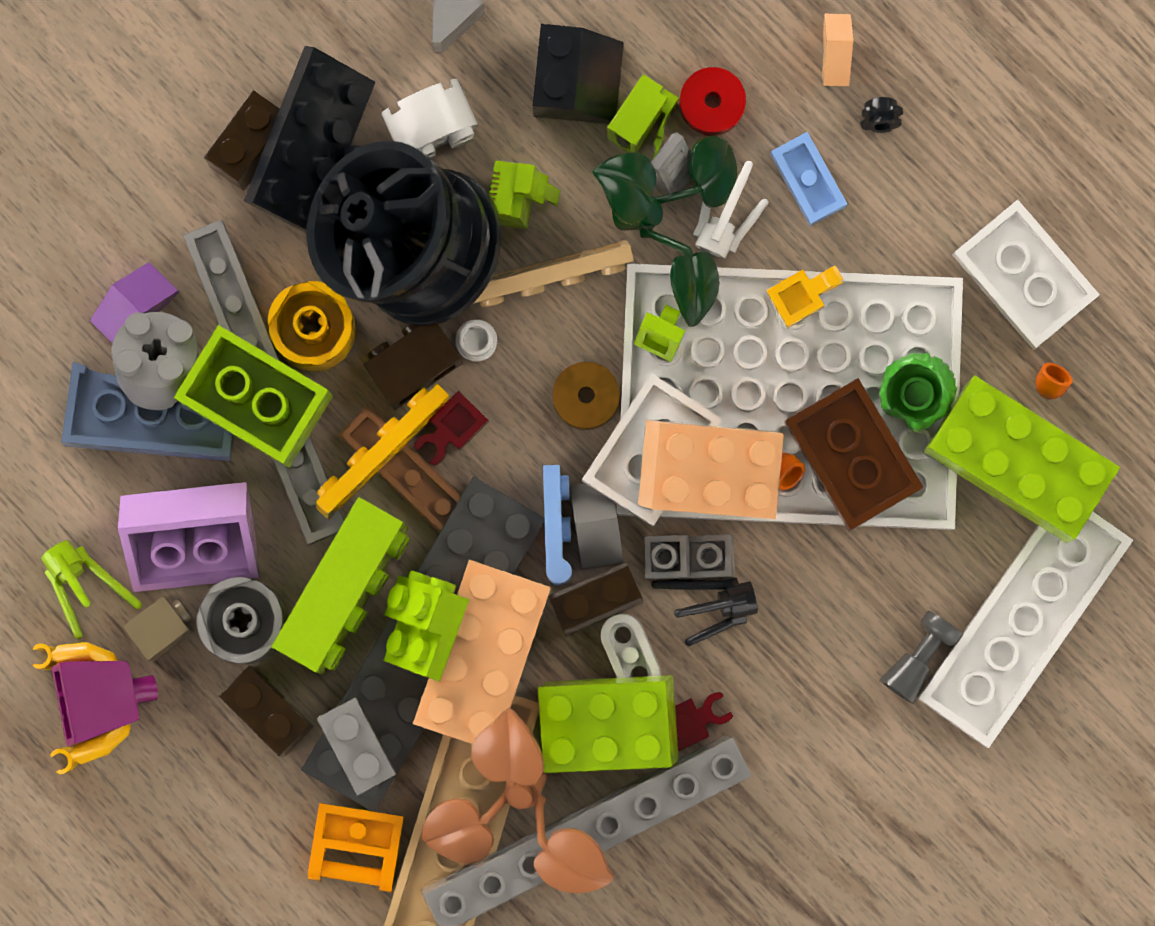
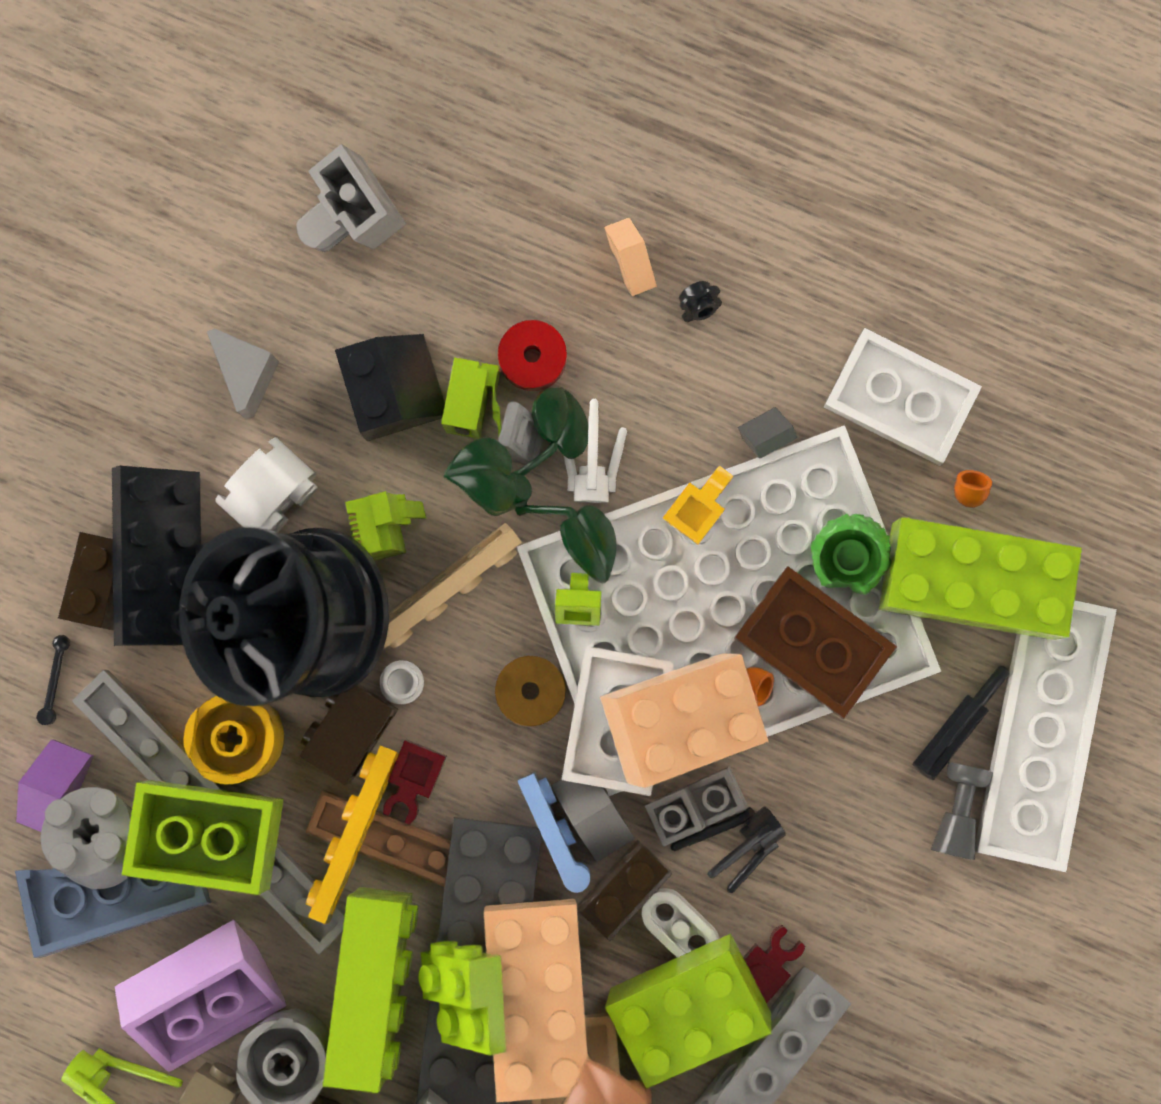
camera: 20 degrees left, 0 degrees up
light blue plate [770,132,848,226] -> none
none -> black hinge [36,635,70,725]
none -> dark grey tile [738,407,797,459]
none -> black axle [912,666,1010,781]

